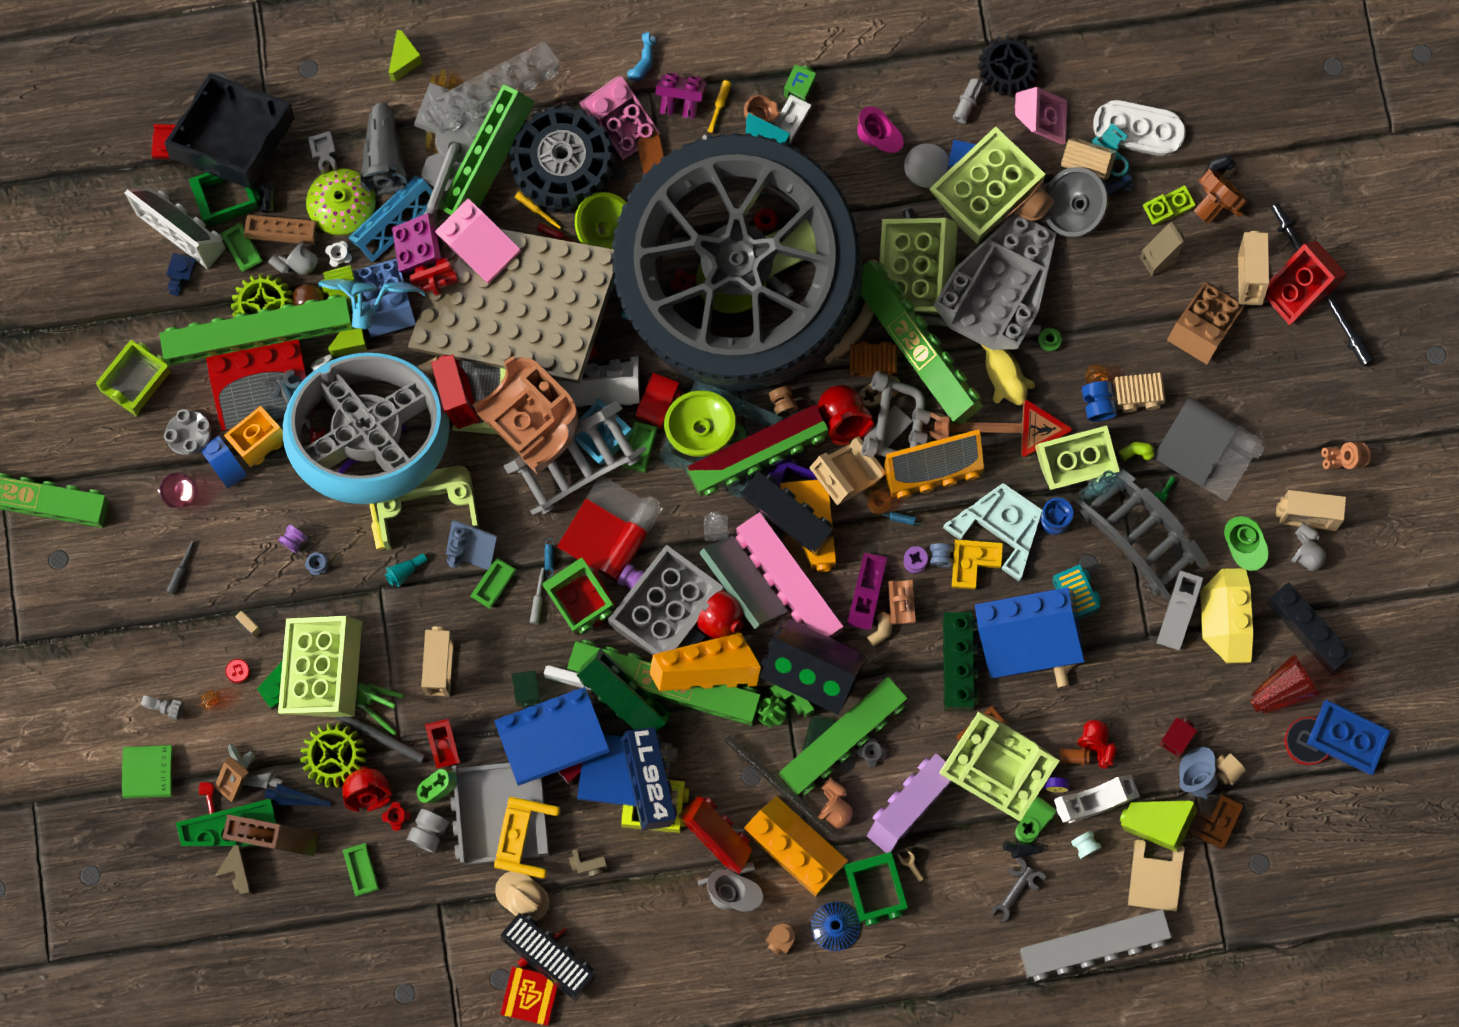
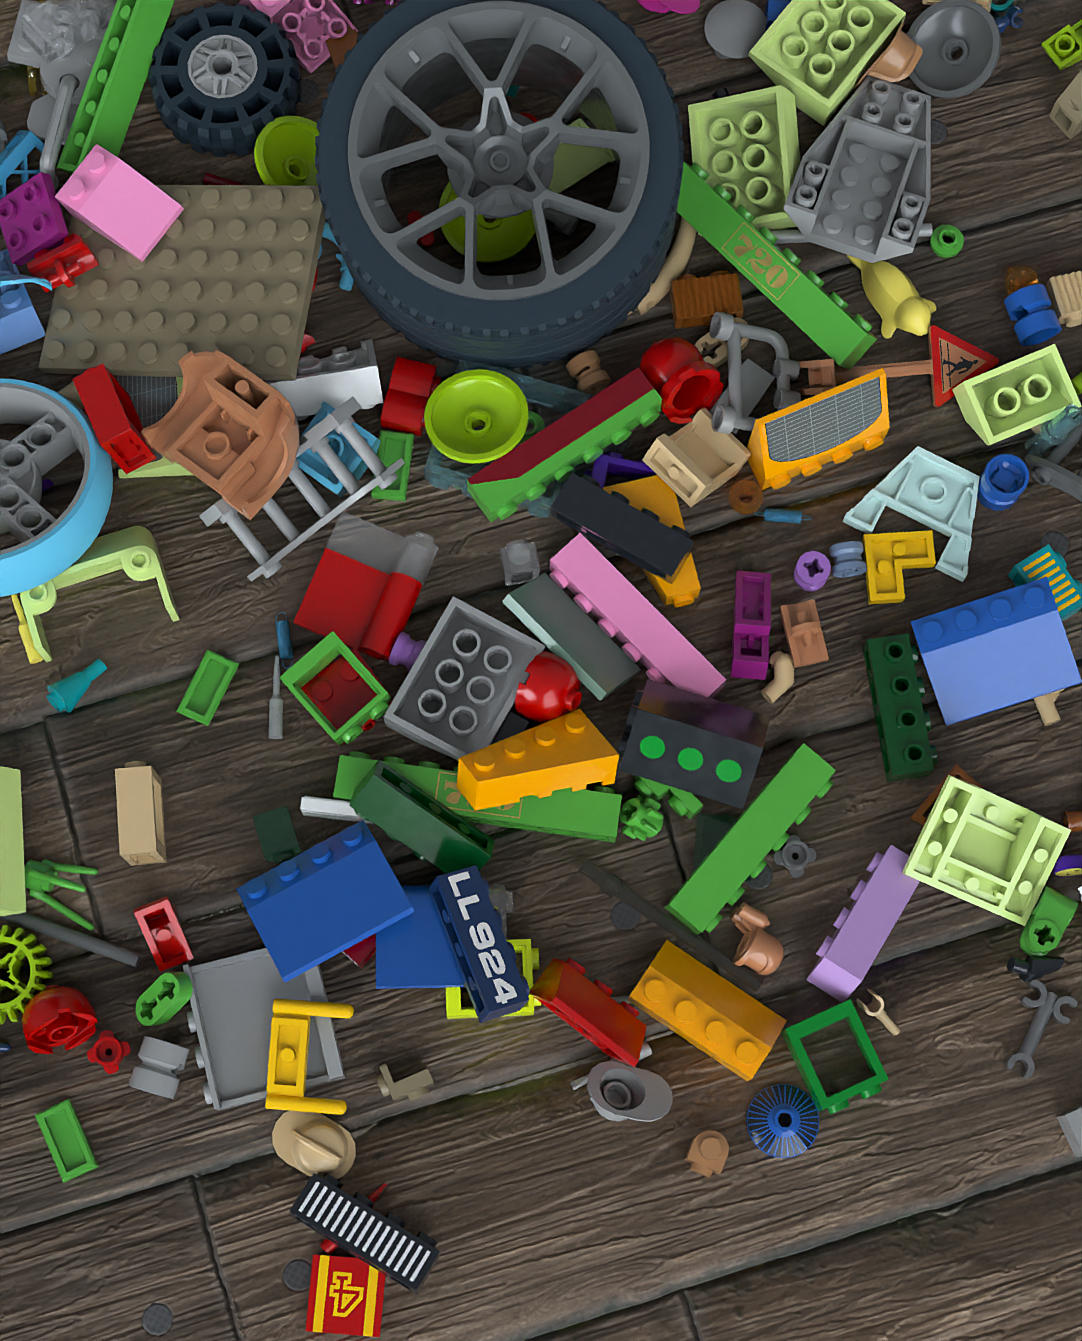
camera: 15 degrees left, 0 degrees up
sand blue hinge [446,520,497,570] -> none
yellow piece [515,191,561,229] -> none

